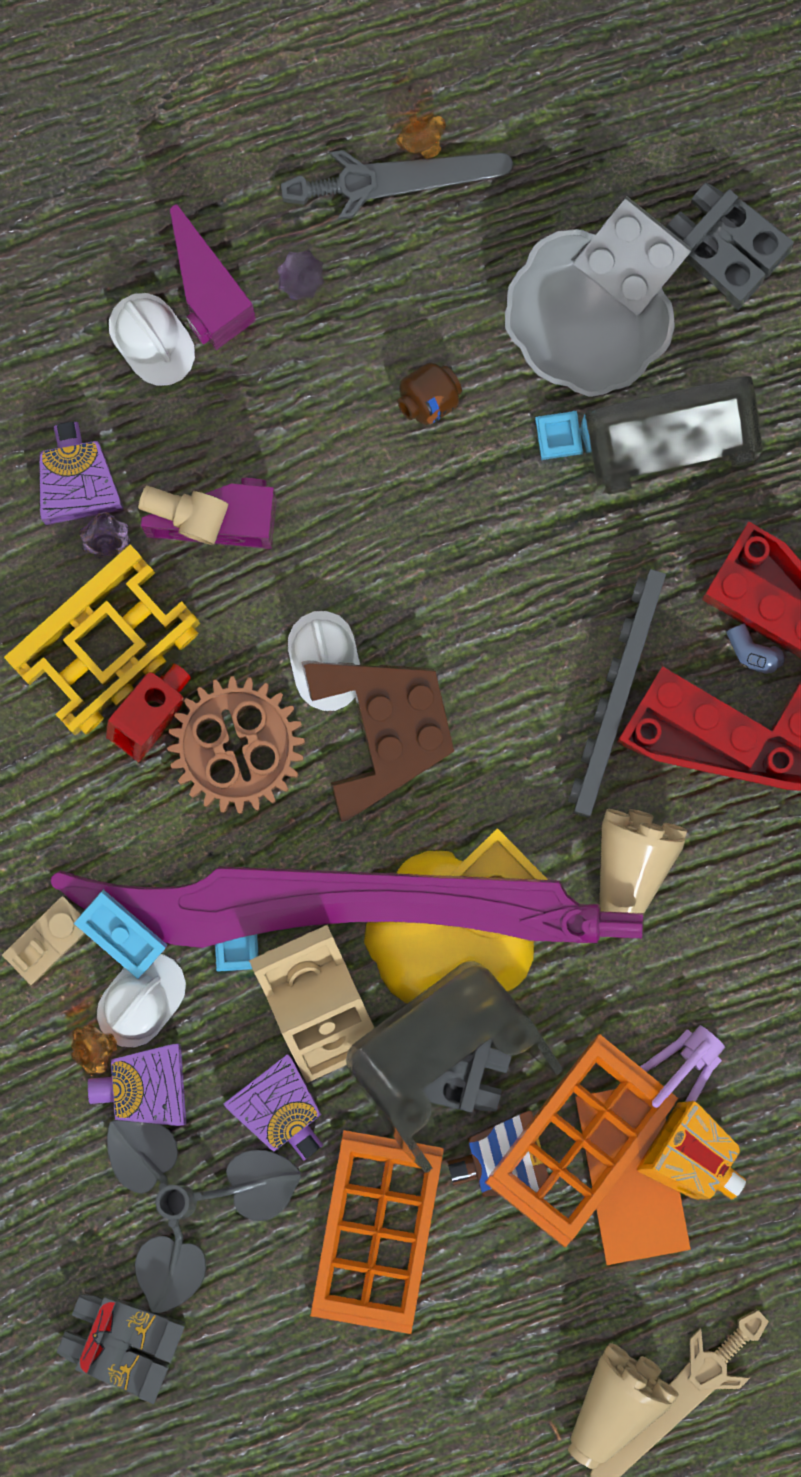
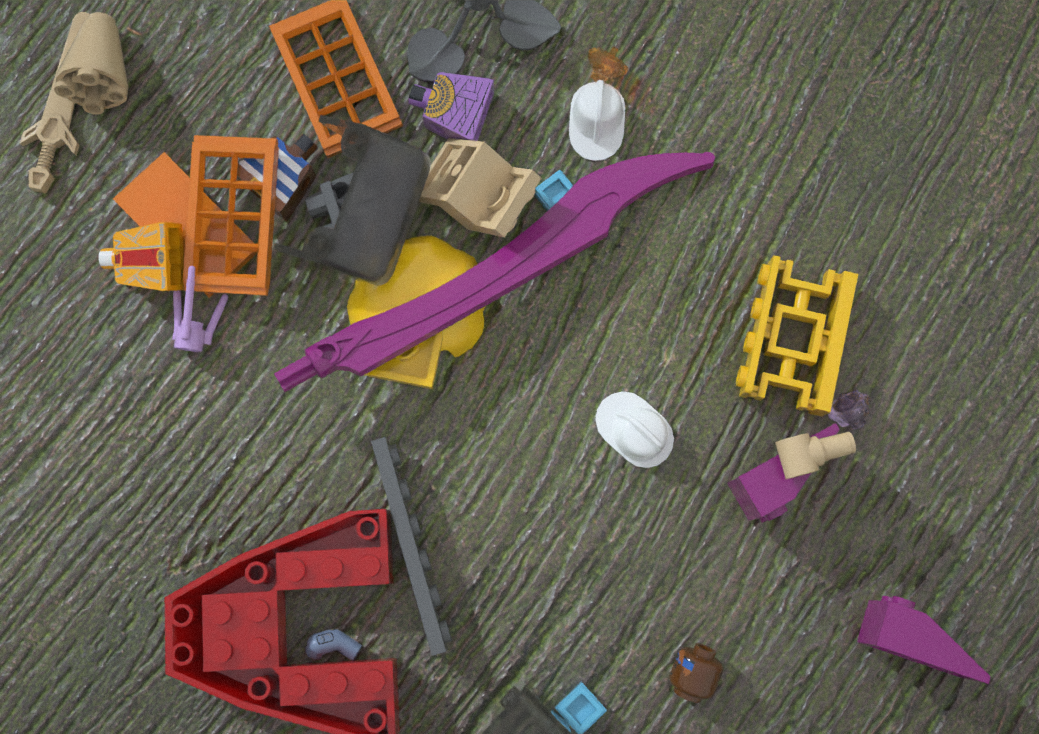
camera: 145 degrees right, 5 degrees down
tan plate [2,896,85,986] -> none
medium lavender torso [40,422,124,525] -> none
medium azure plate [74,889,167,979] -> none
medium lavender torso [88,1044,187,1126] -> none
red torso [106,663,191,763] -> none
white piece [109,293,195,386] -> none
nougat gear [167,676,305,814] -> none
clear purple piece [277,249,325,301] -> none
reddish brown wing [301,660,454,822] -> none
tan cone [600,809,687,914] -> none

